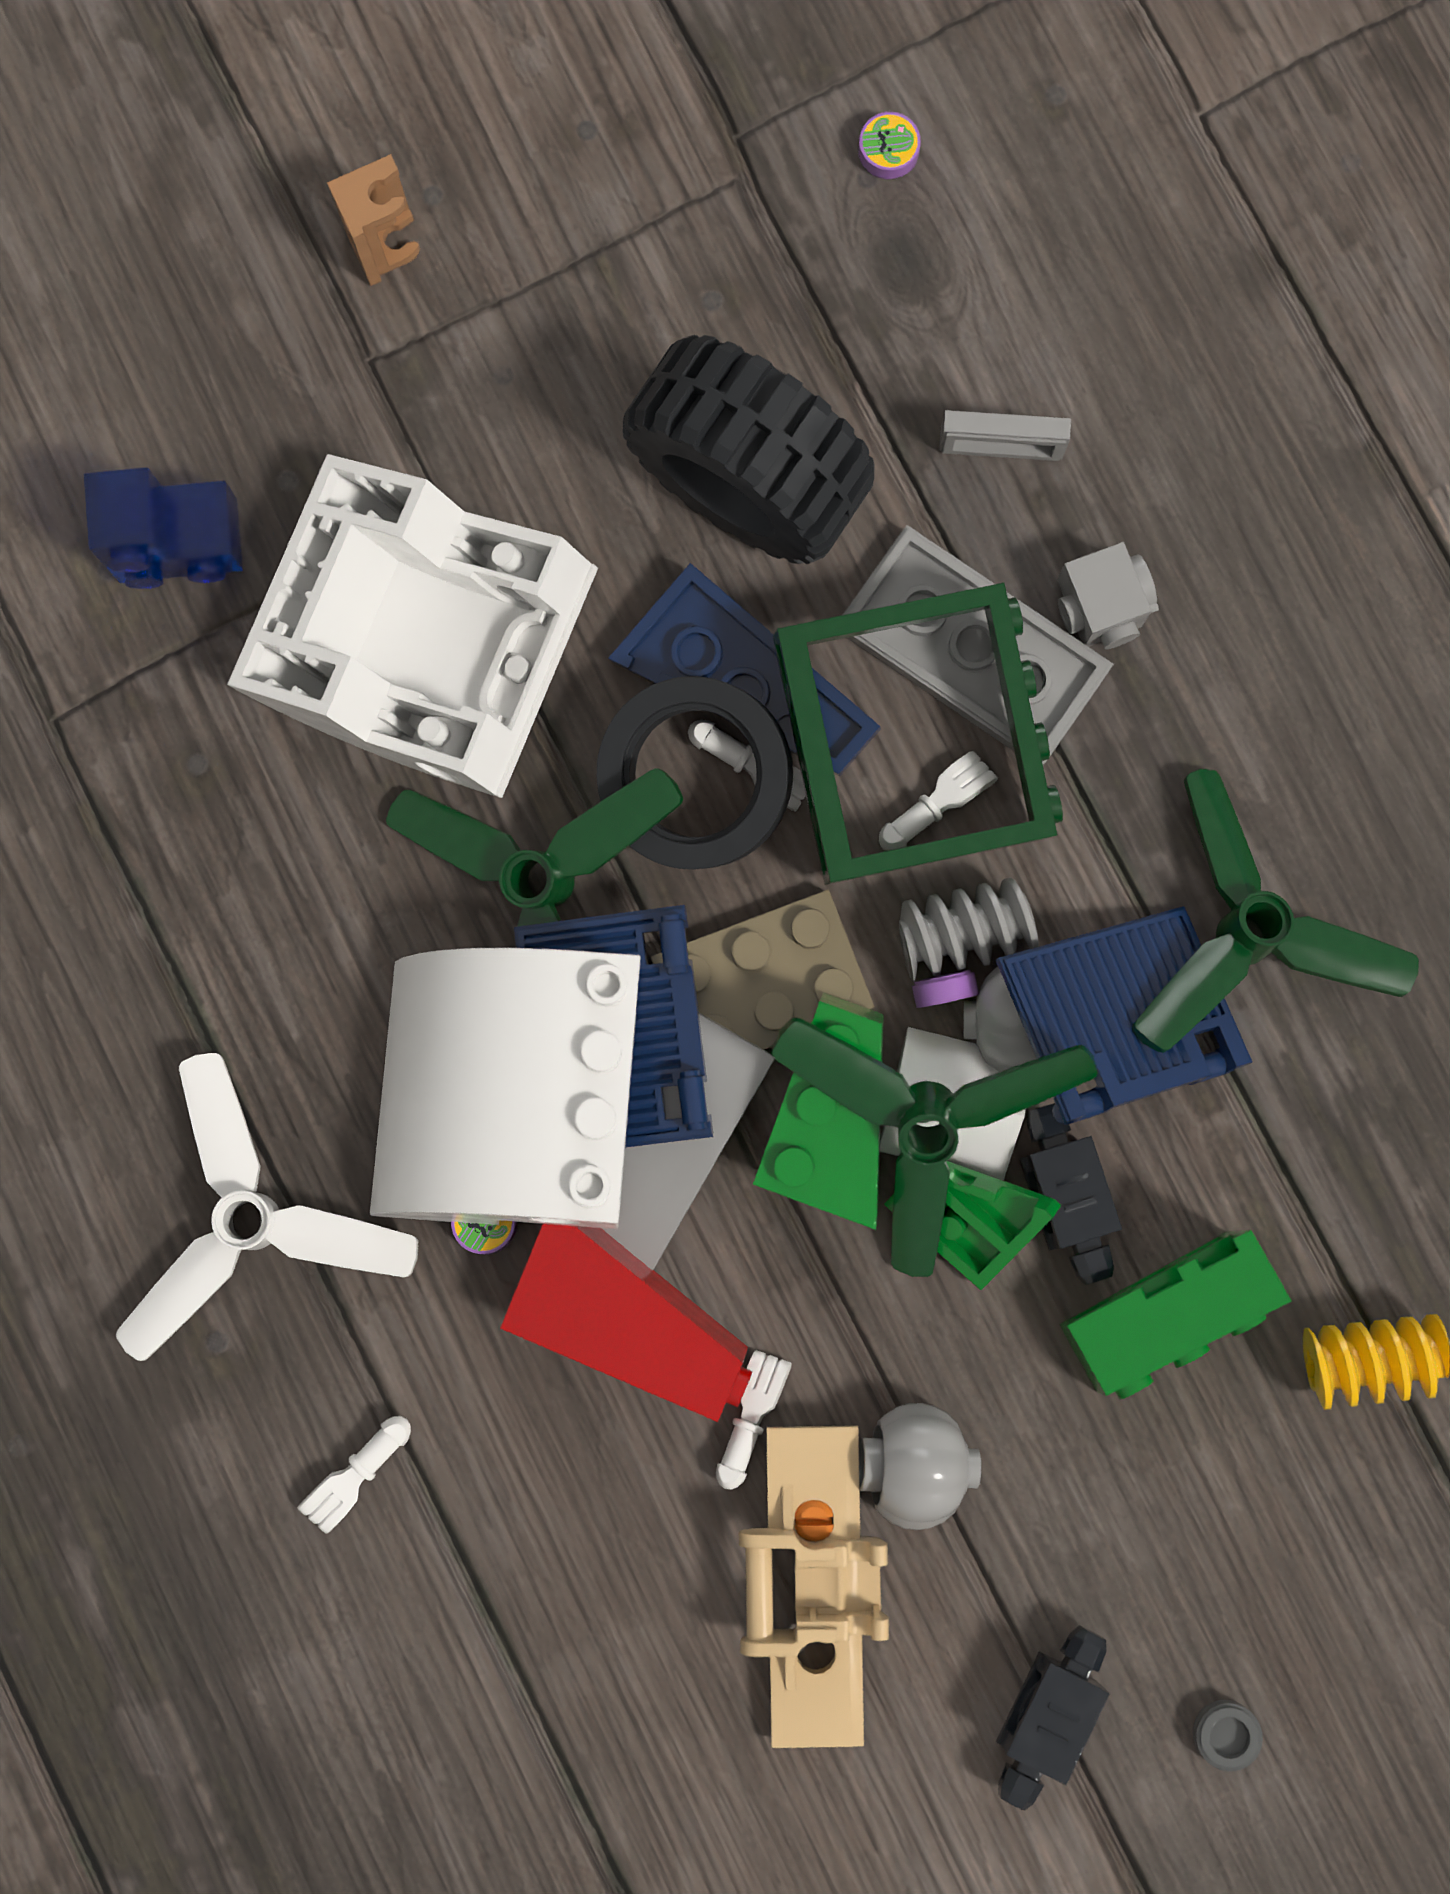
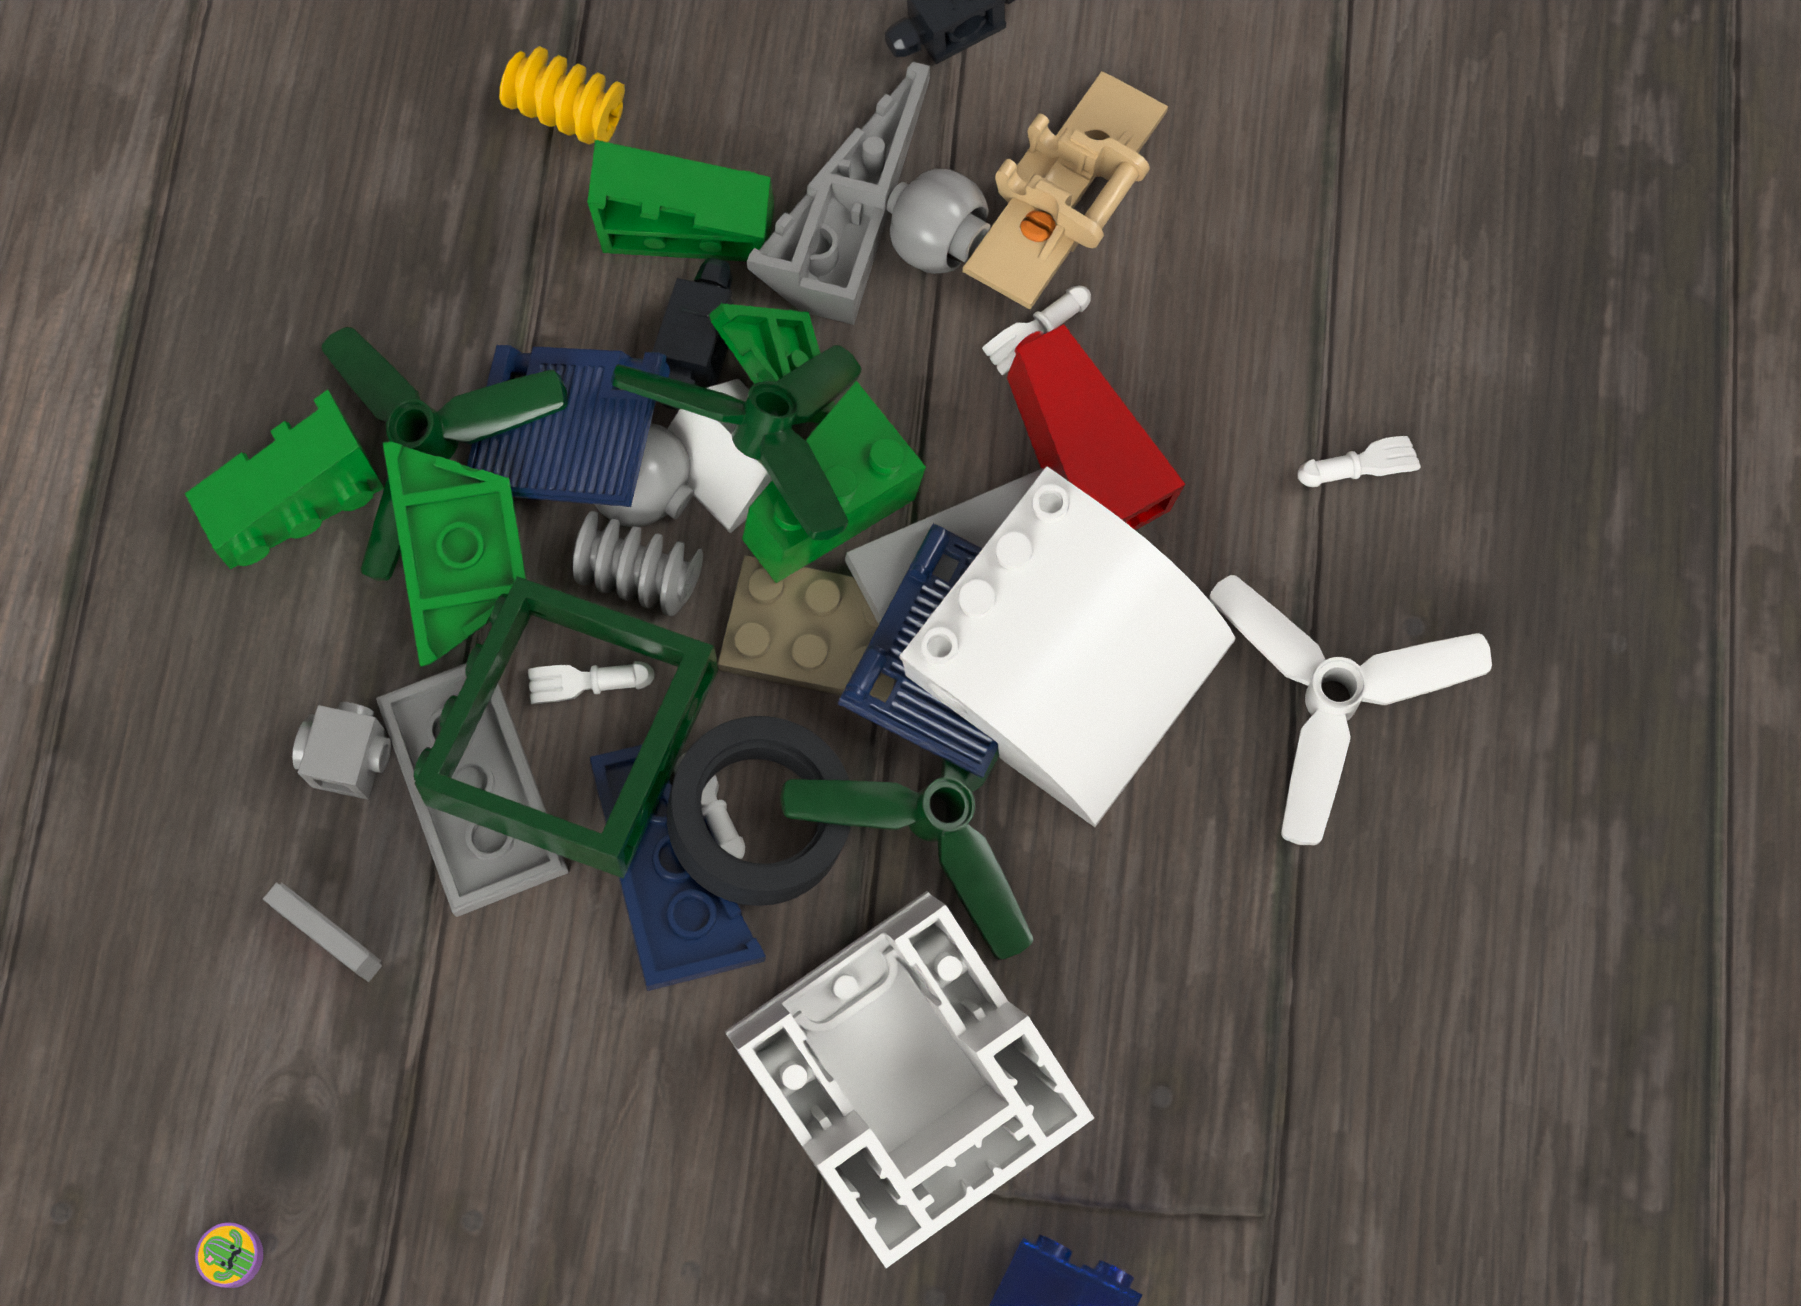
camera: 145 degrees left, 10 degrees down
black tyre [623,335,875,564] -> none
medium lavender tile [912,970,979,1008] -> none
none -> green wedge [185,389,384,570]
none -> green wing [383,441,526,666]
none -> light grey wedge [747,62,930,325]

